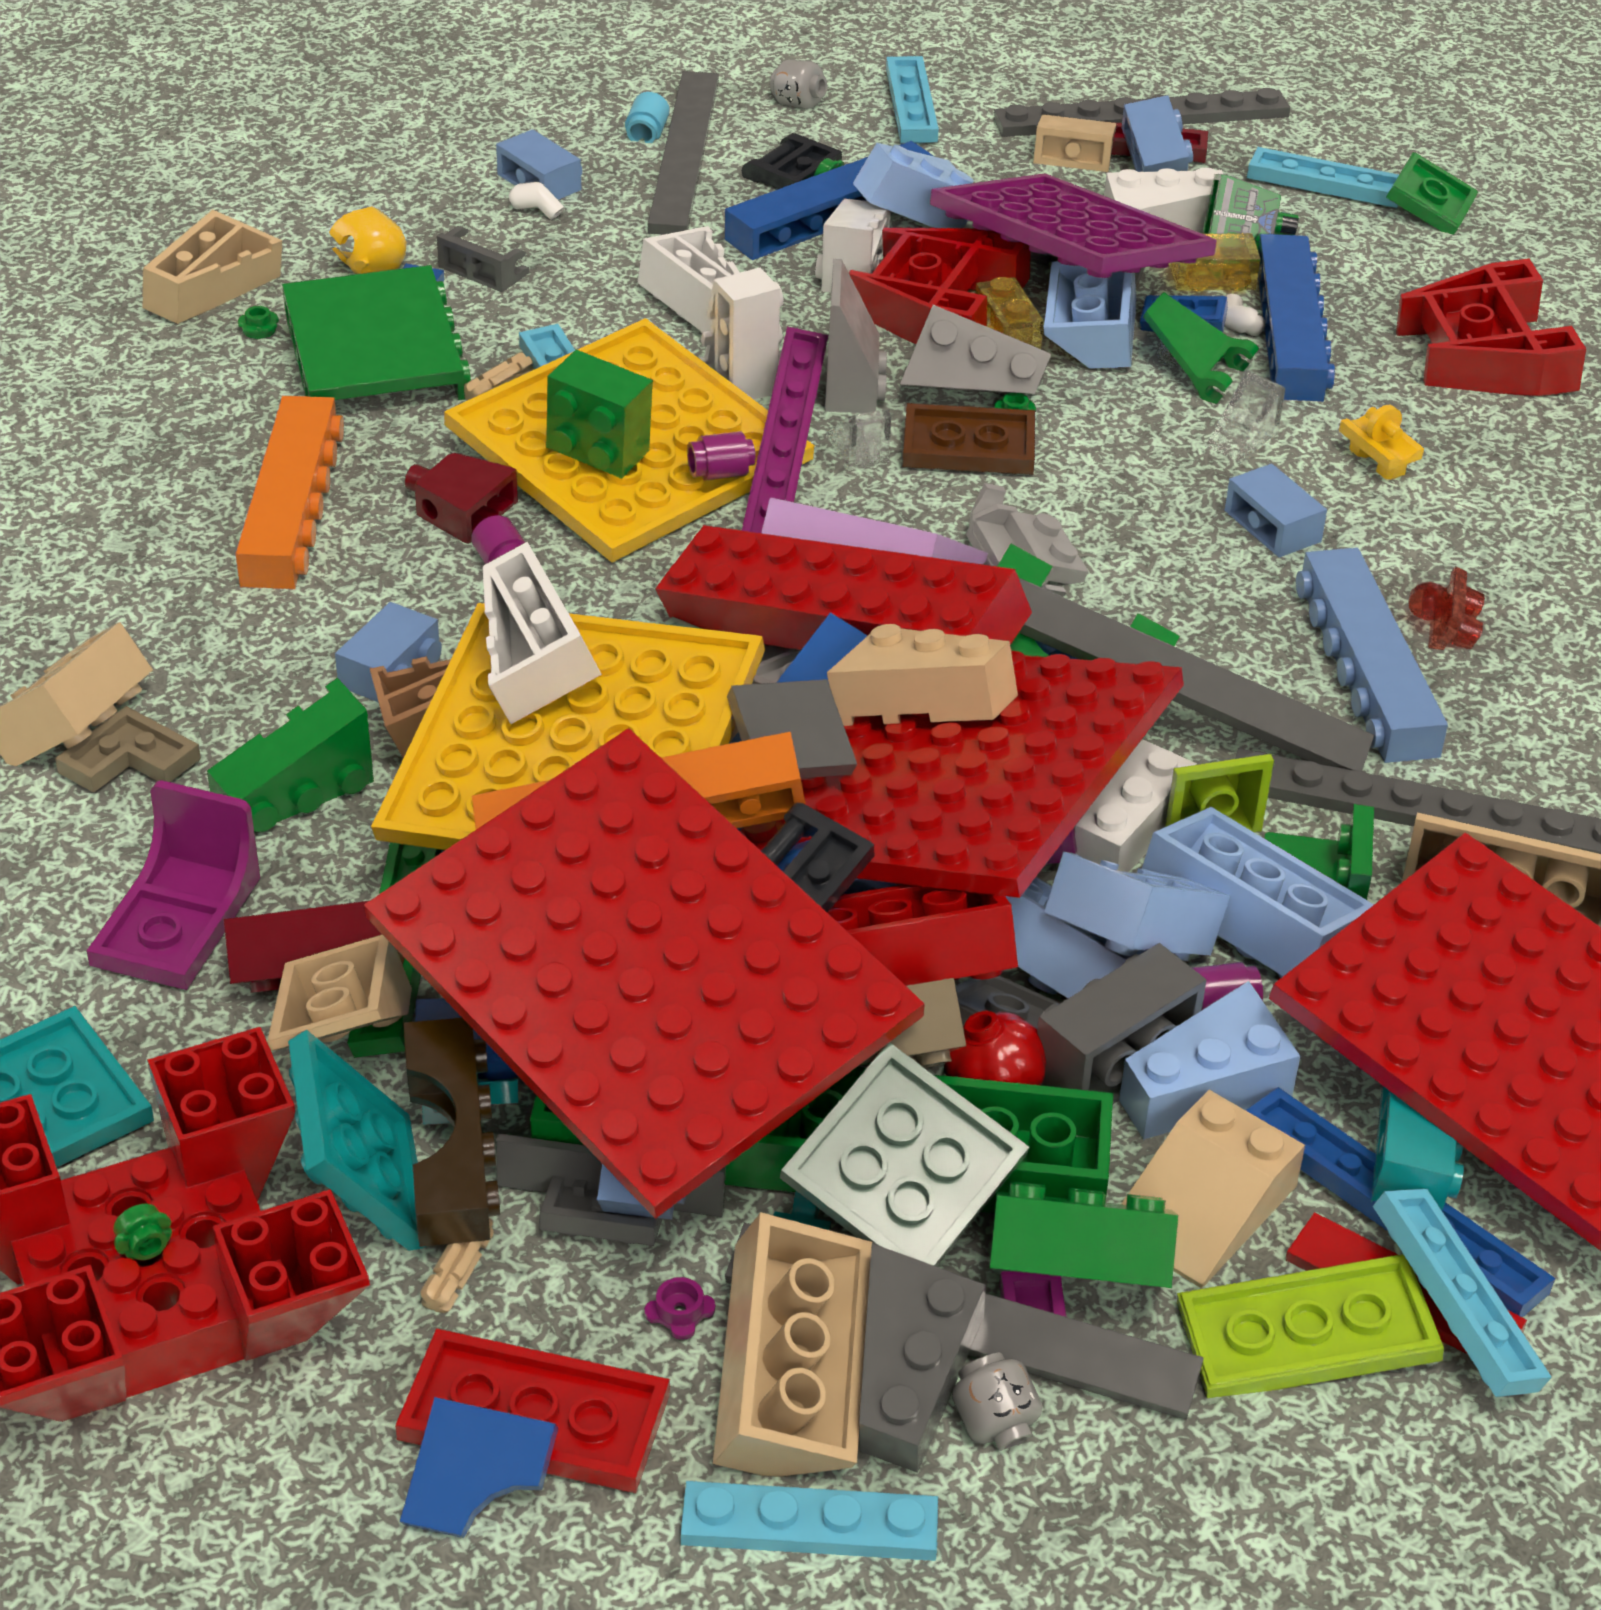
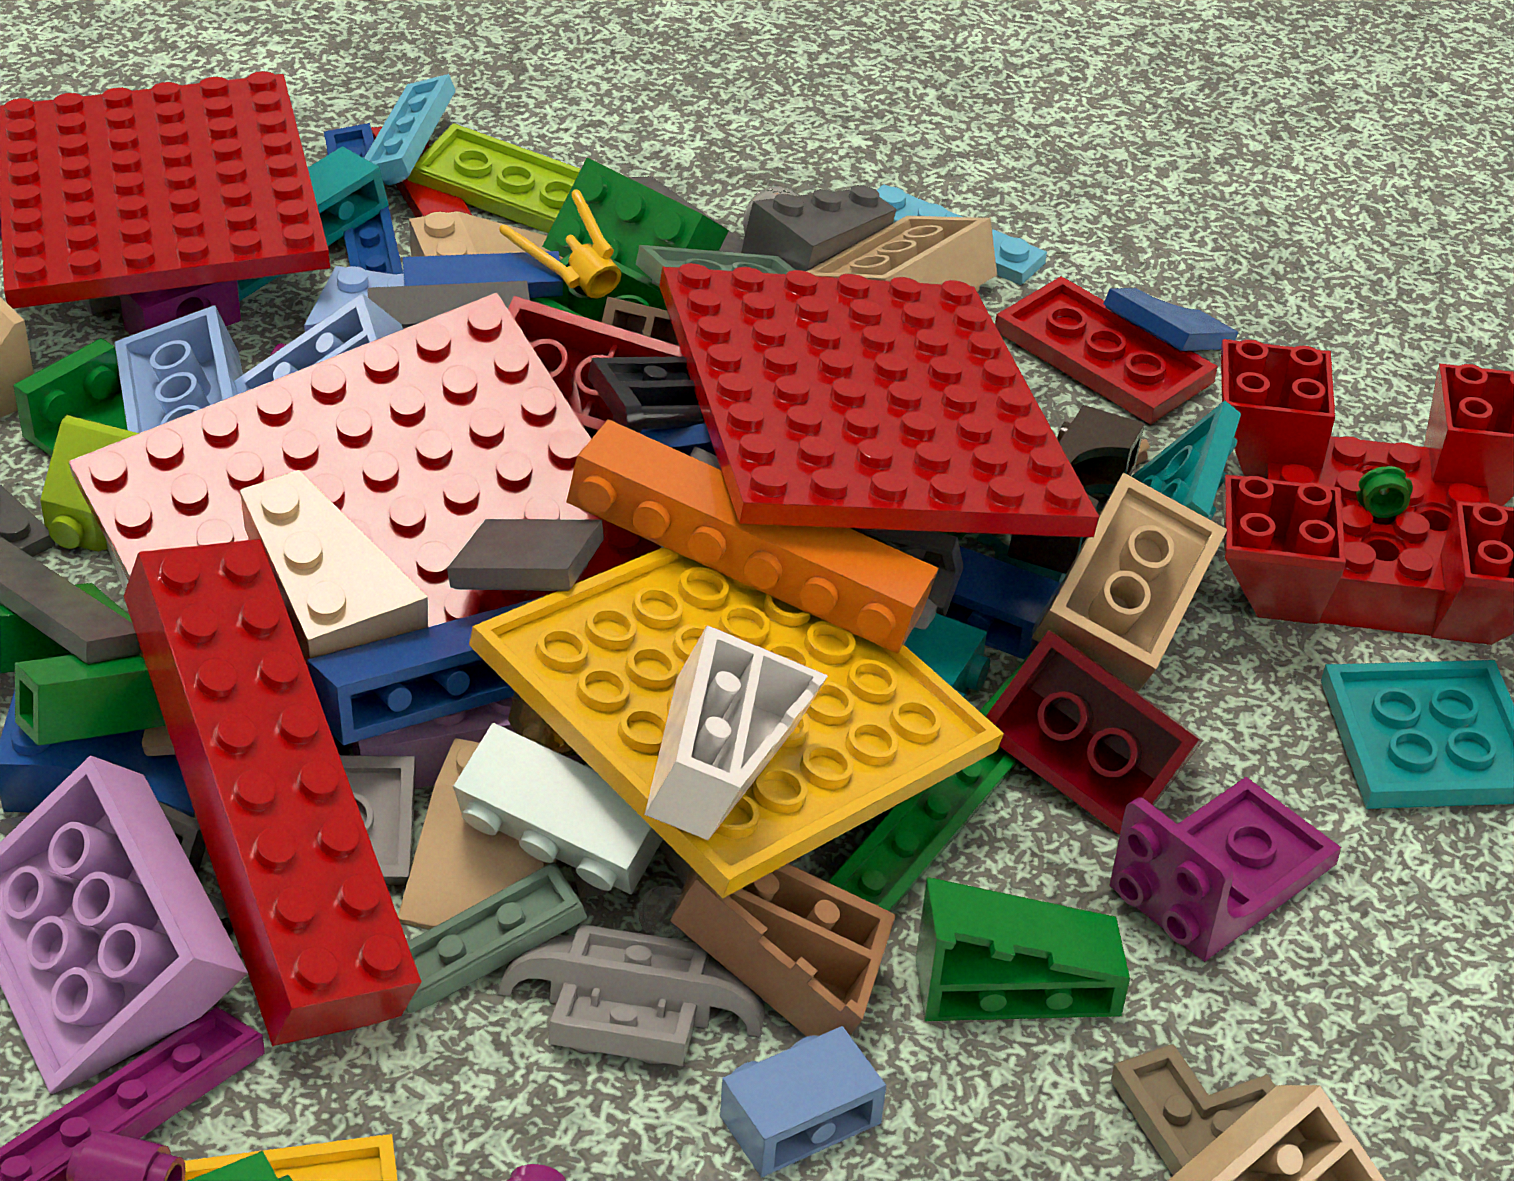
camera: 150 degrees left, 0 degrees up
none -> blue tile [403,251,563,298]
none -> yellow plant [499,190,622,299]

